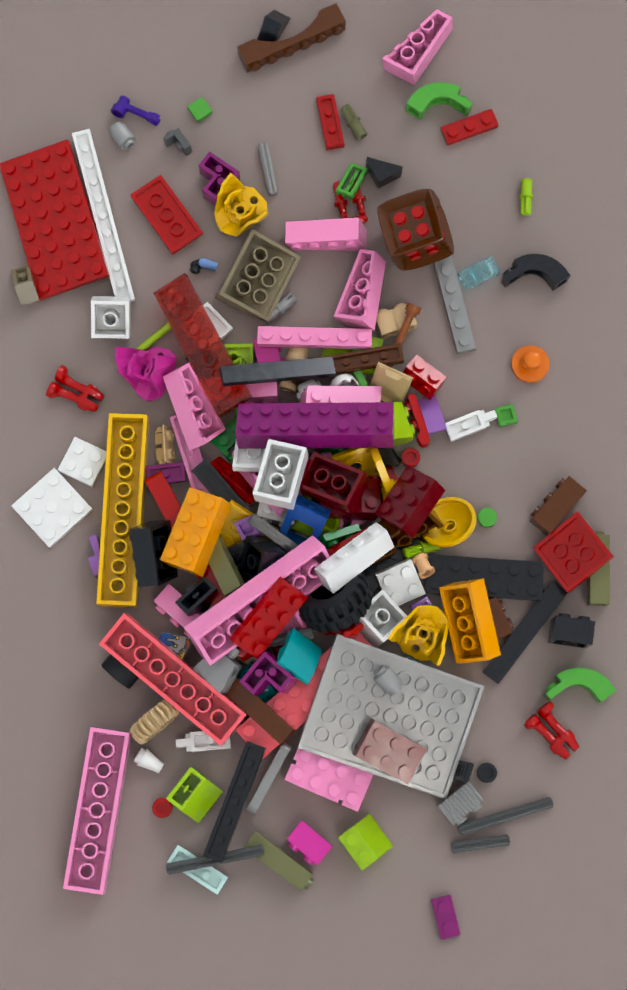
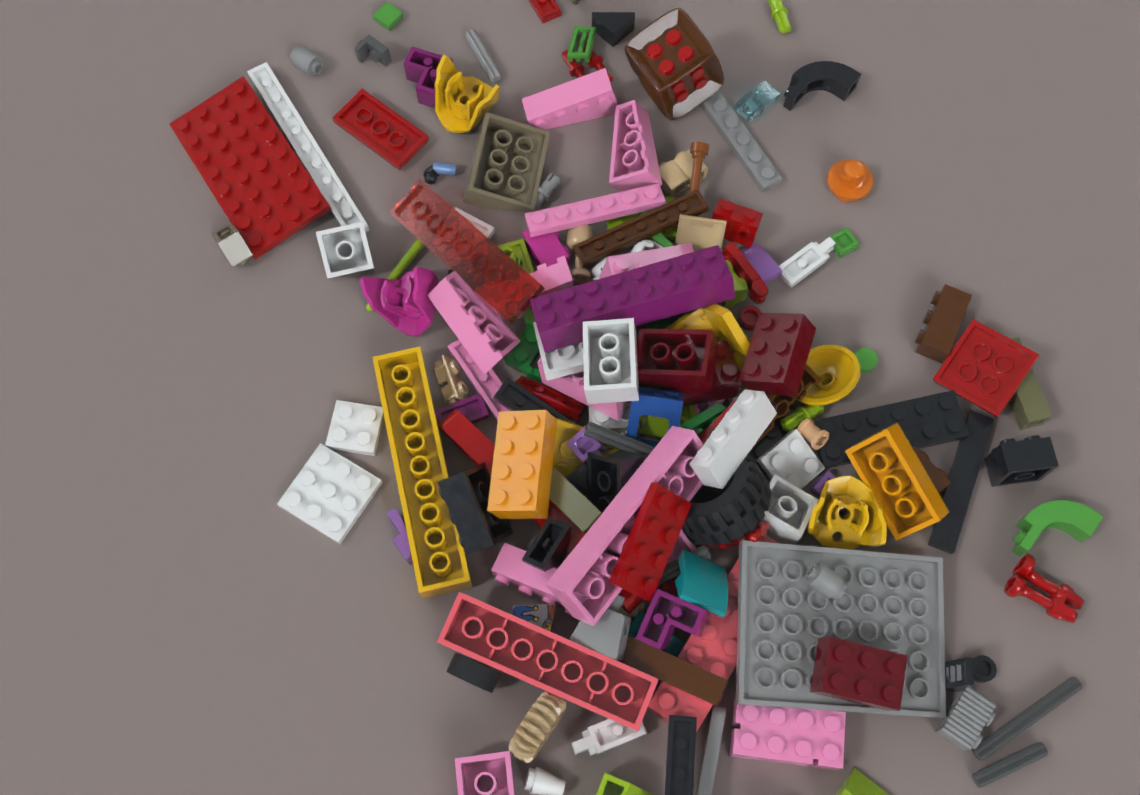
camera: 15 degrees left, 10 degrees down
red piece [46,365,105,412] -> none
dark purple brick [111,96,160,126] -> none
black tile [219,357,336,386] -> none

